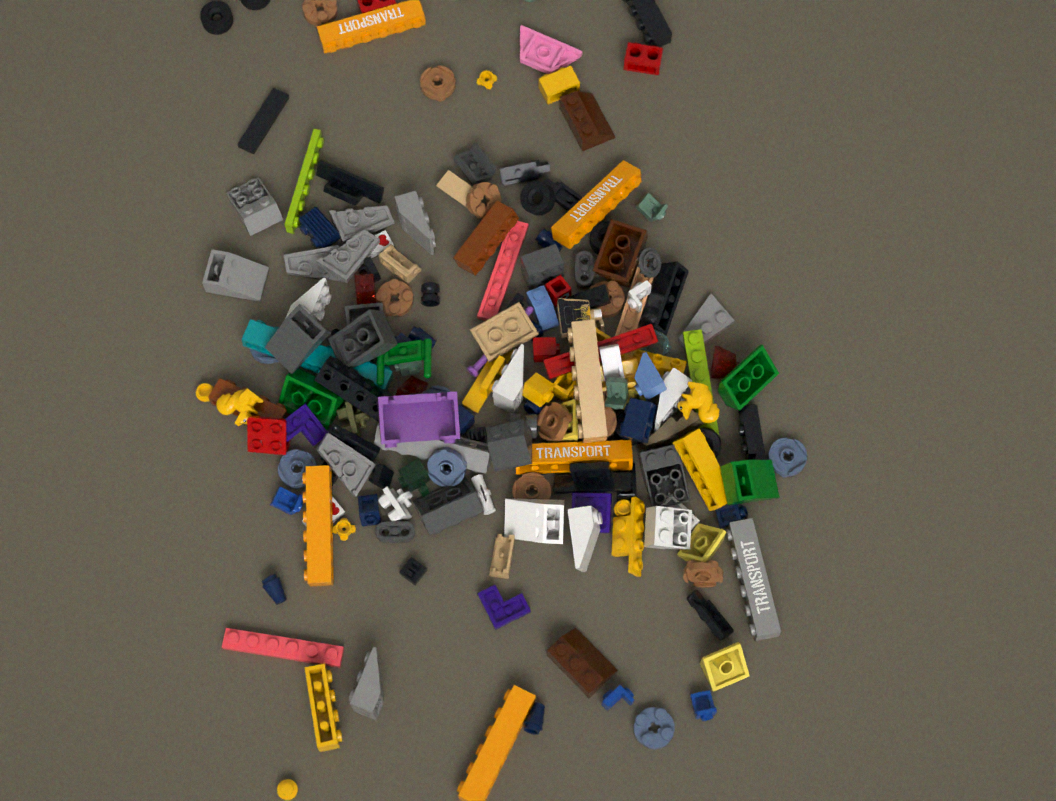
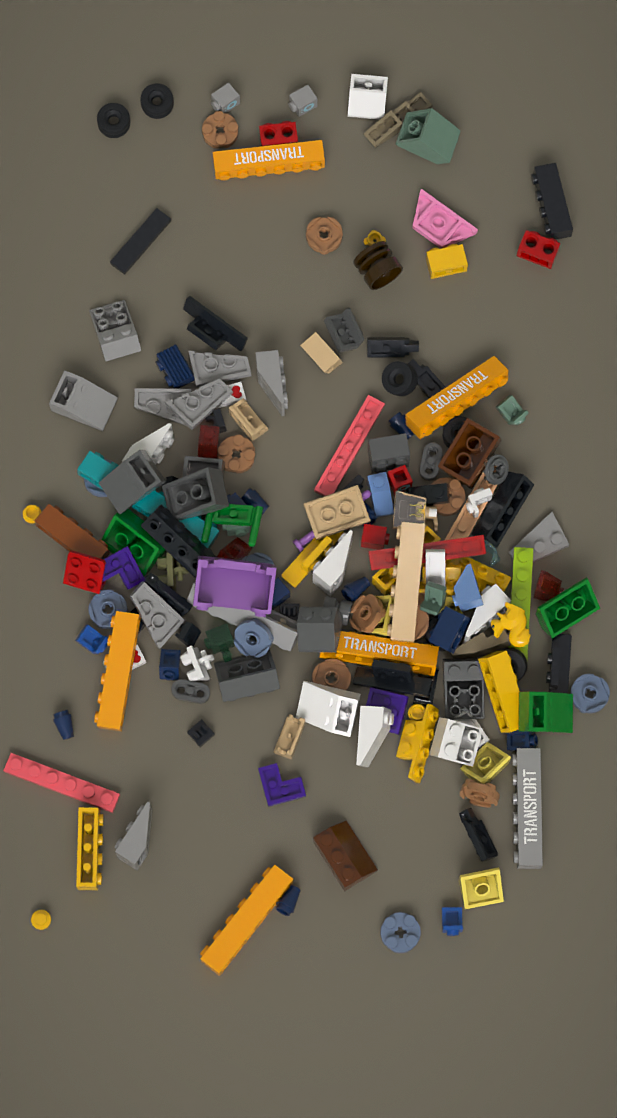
camera: 10 degrees right, 5 degrees up
yellow animal [216,388,264,426] -> none
lime plate [285,129,324,234] -> none
yellow plate [333,518,356,541] -> none
black wheel [421,282,440,307] -> none
dark orange brick [453,201,519,276] -> none
medium nougat plate [466,182,501,219] -> none
white pin [471,474,496,515] -> none
yellow brick [522,372,555,408] -> none
reddish brown slope [560,91,615,151] -> none
blue bracket [602,685,634,711] -> none
none -> dark brown wheel [353,241,403,290]

